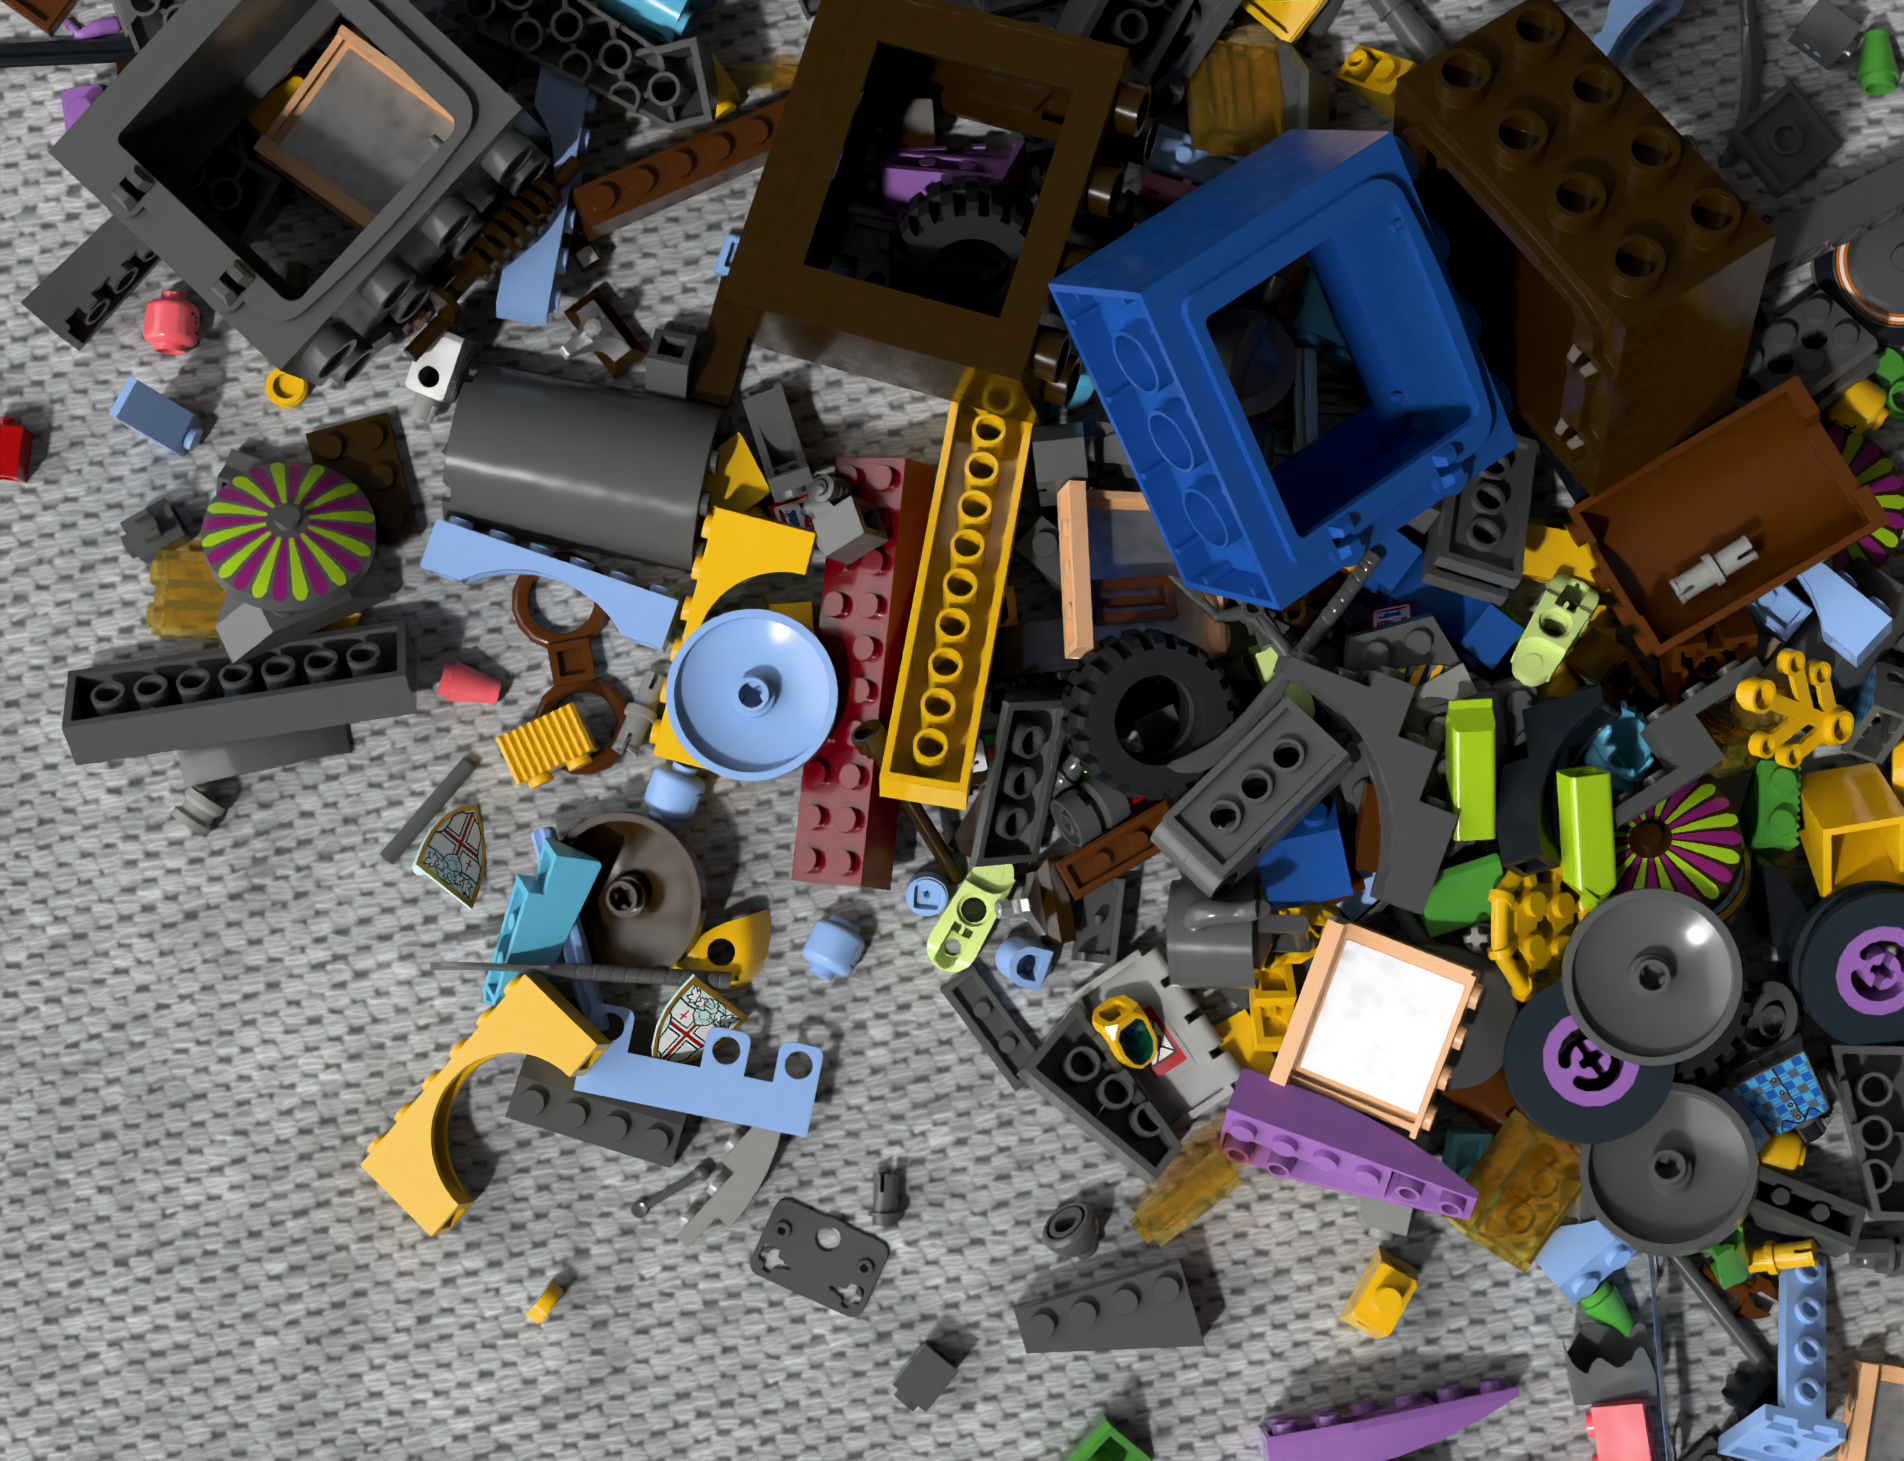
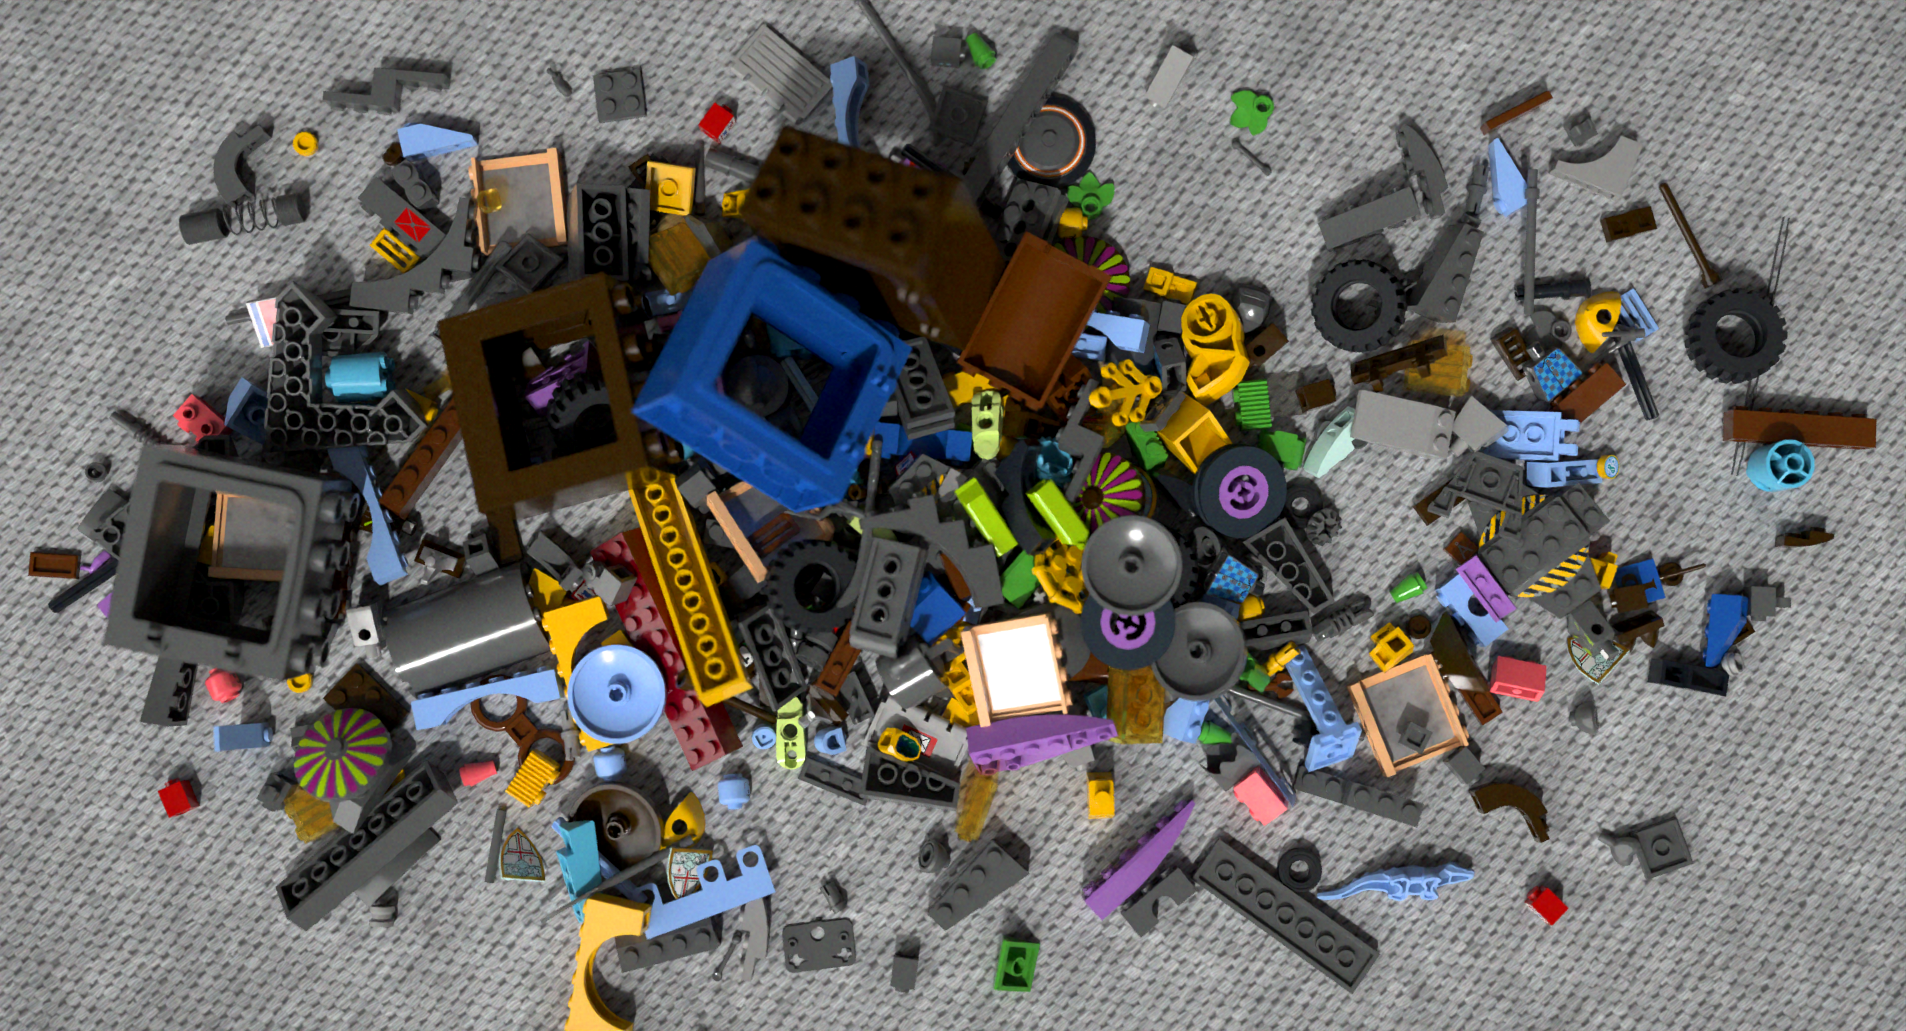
camera: 25 degrees left, 0 degrees up
dark brown piece [403,156,583,362] -> none
light grey pin [1669,535,1759,604] -> none
none -> dark grey plate [1139,390,1186,432]

